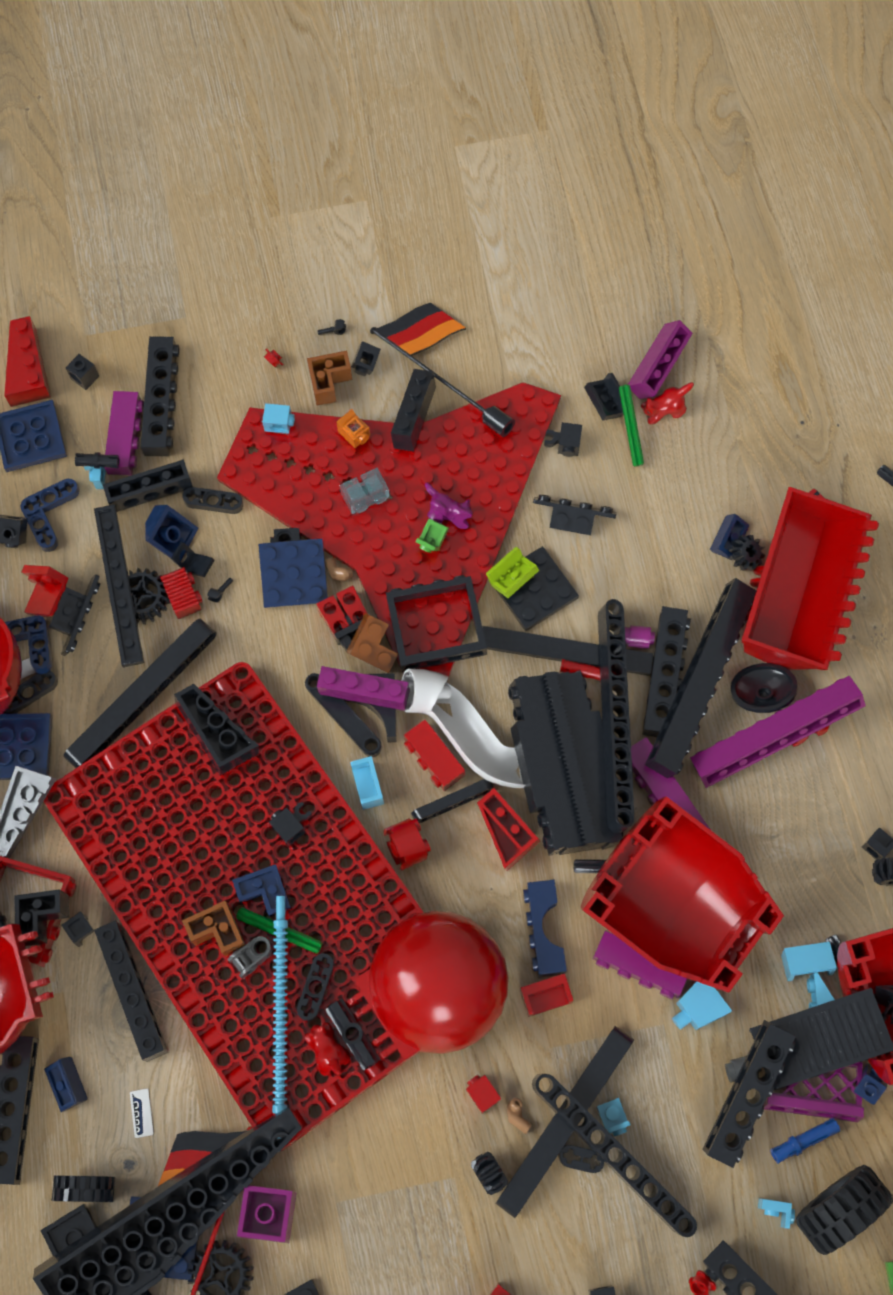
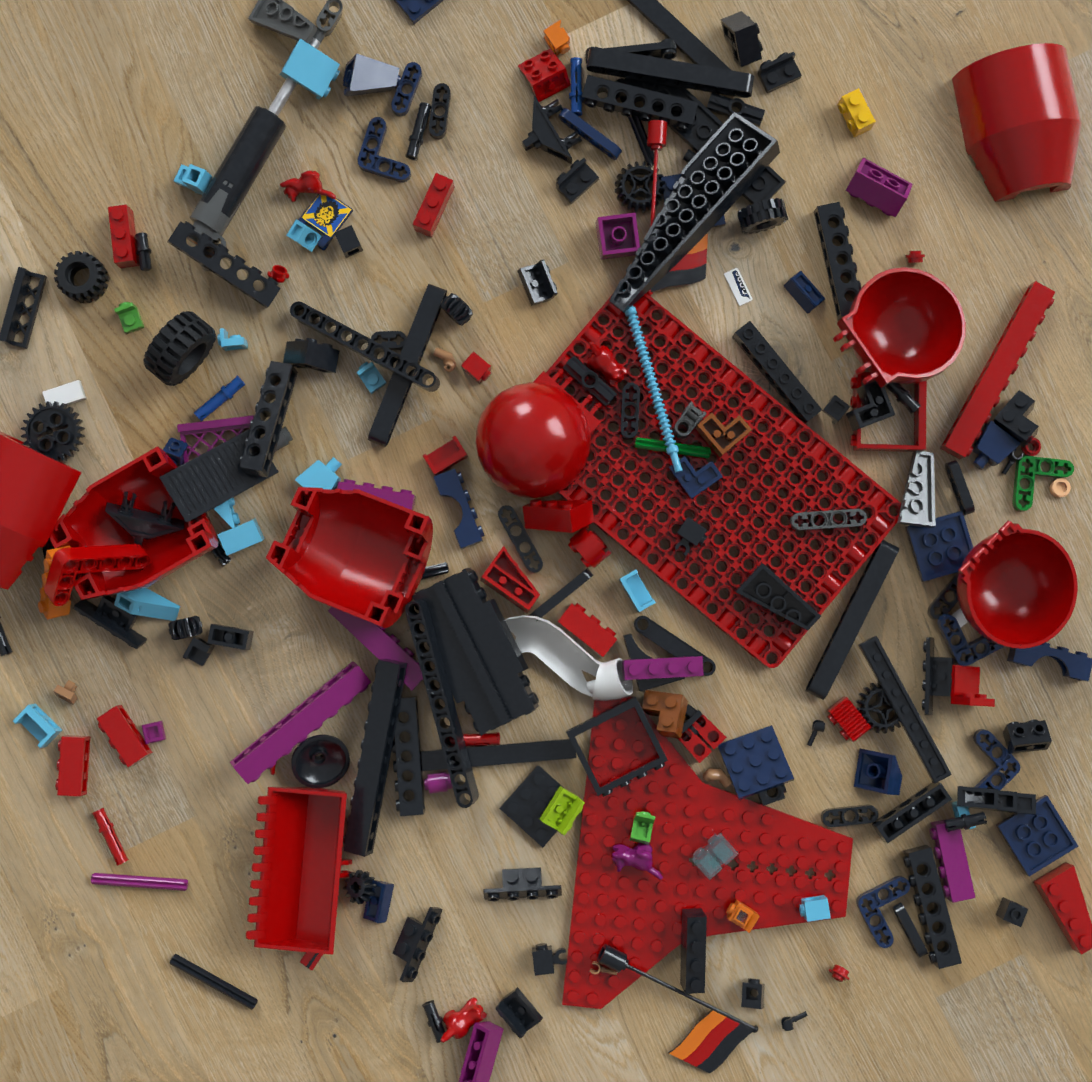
camera: 165 degrees right, 15 degrees up
black bracket [171,542,215,577] -> none
dark orange brick [307,350,353,406] -> none
green axle [619,385,644,467] -> none
none -> black brick [207,624,254,650]
none -> black brick [283,338,340,373]
none -> black bracket [393,907,442,982]
none -> black pin [422,1000,445,1043]
none -> black beam [498,505,543,573]
none -> black bracket [517,259,558,306]
none -> red wedge [523,499,594,533]
none -> medium nougat hand [590,961,617,975]
none -> dark grey beam [790,509,867,531]
none -> dark blue beam [856,876,910,948]
none -> black beam [892,902,928,958]
none -> black slope [957,786,1036,815]

